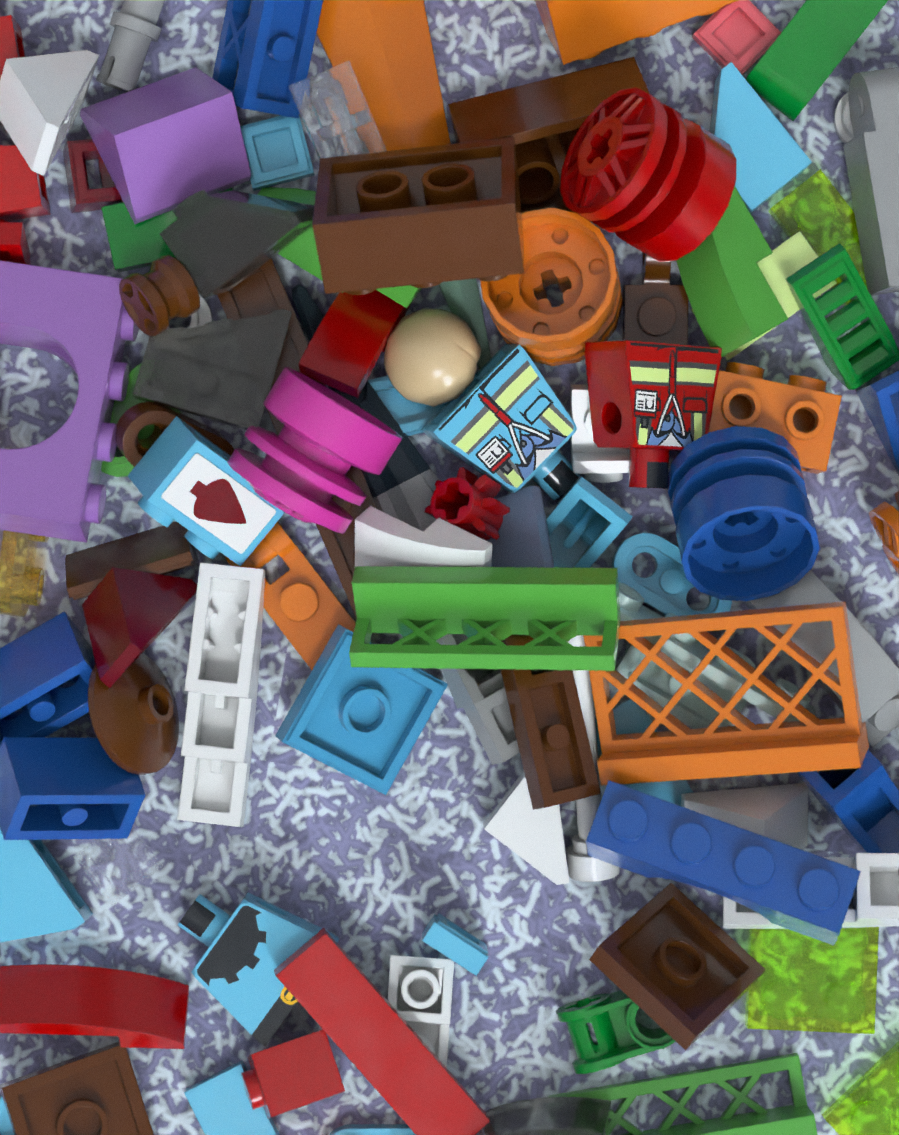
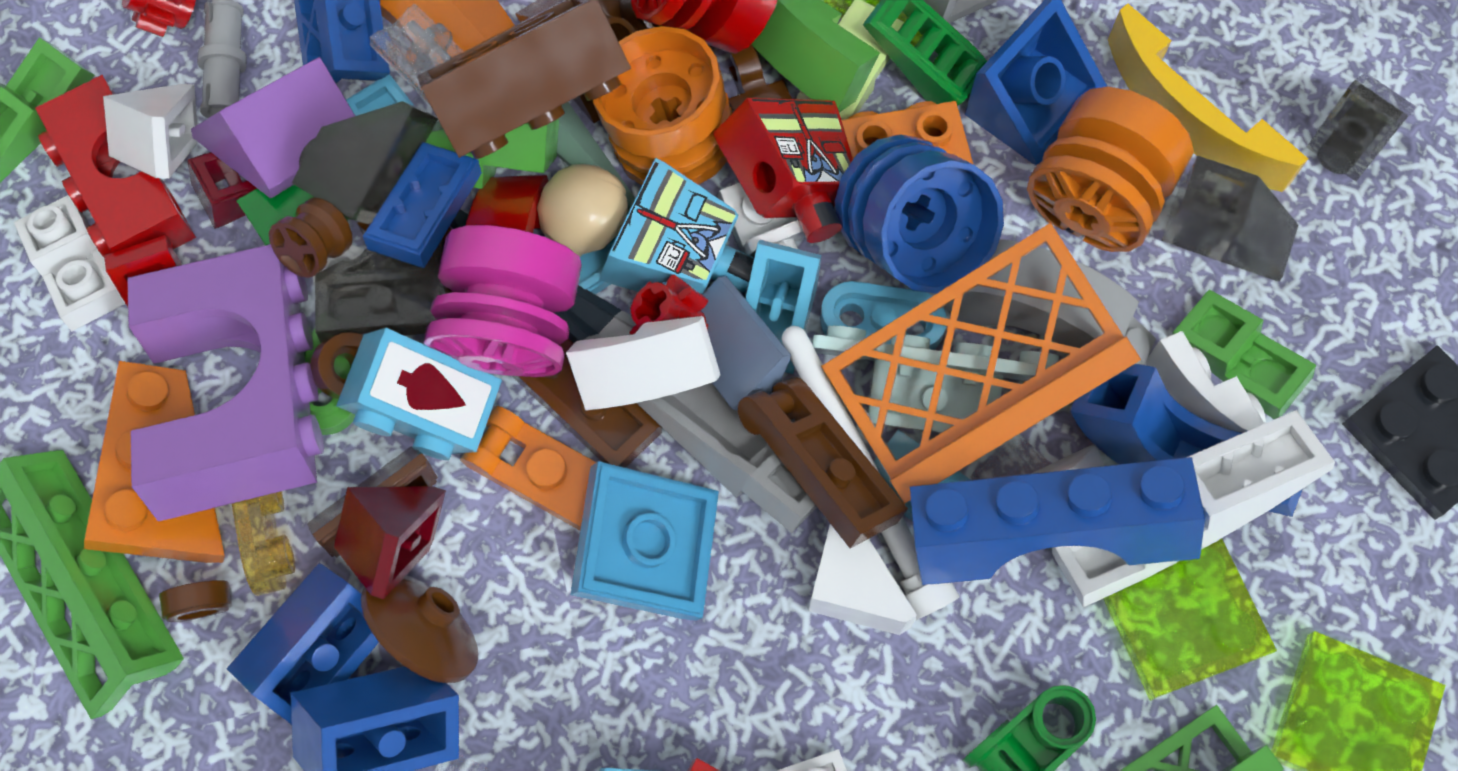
camera: 25 degrees left, 20 degrees down
white slope [177,562,265,827] -> none
bright green fence [349,566,621,671] -> none
medium azure tile [422,914,489,976] -> none
reddish brown plate [589,883,766,1051] -> none
none -> blue plate [363,142,482,268]

